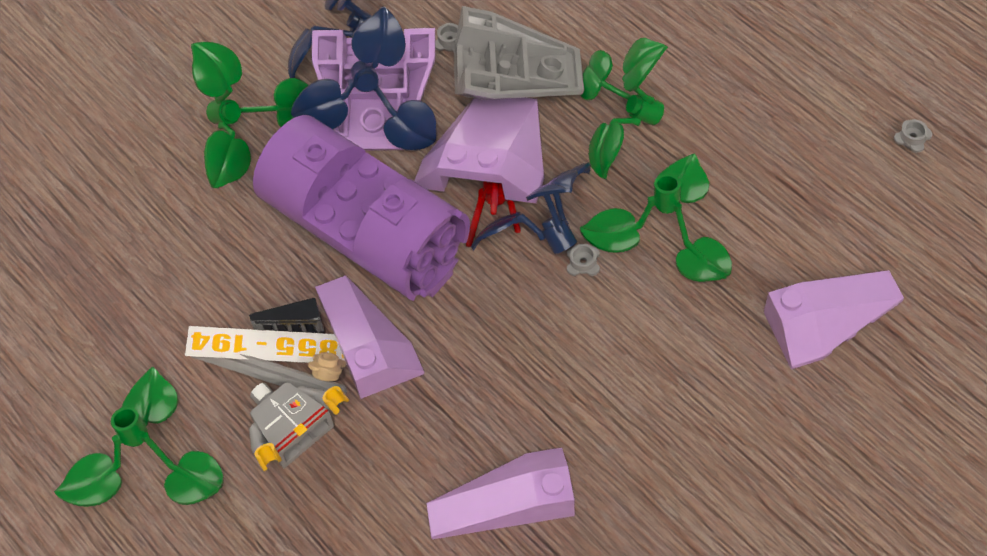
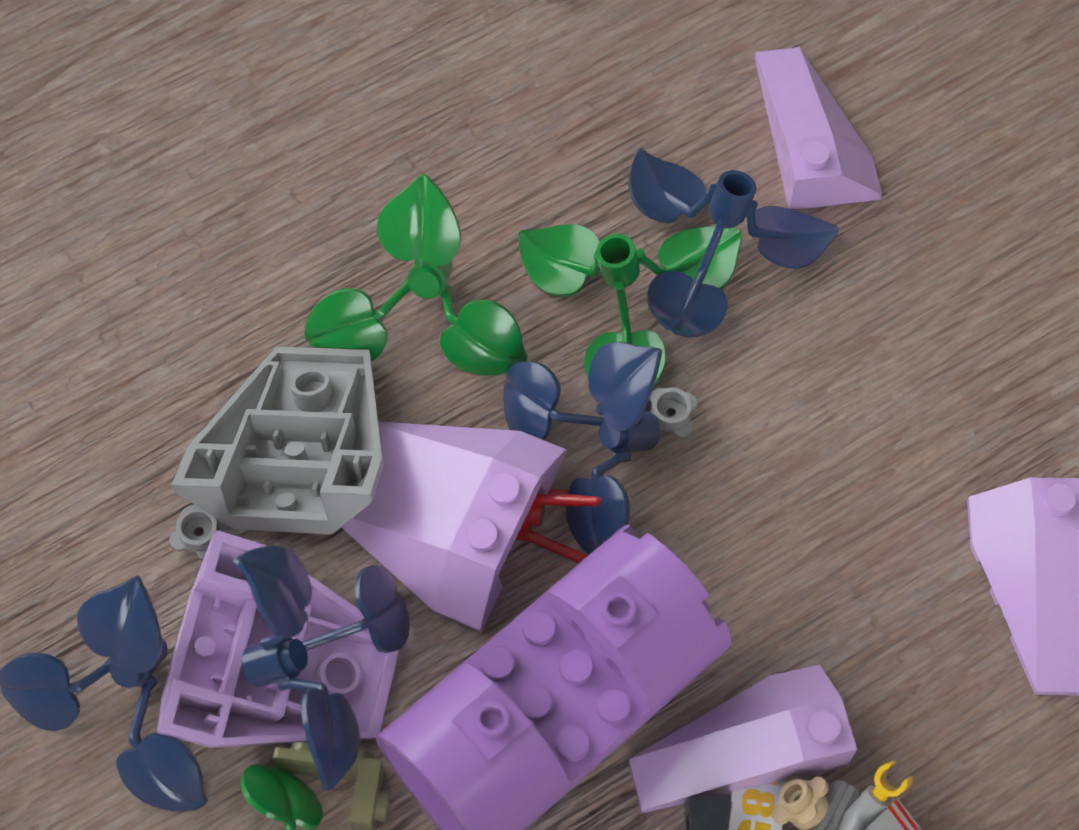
camera: 85 degrees left, 5 degrees up
none -> dark blue plant [629,148,839,337]

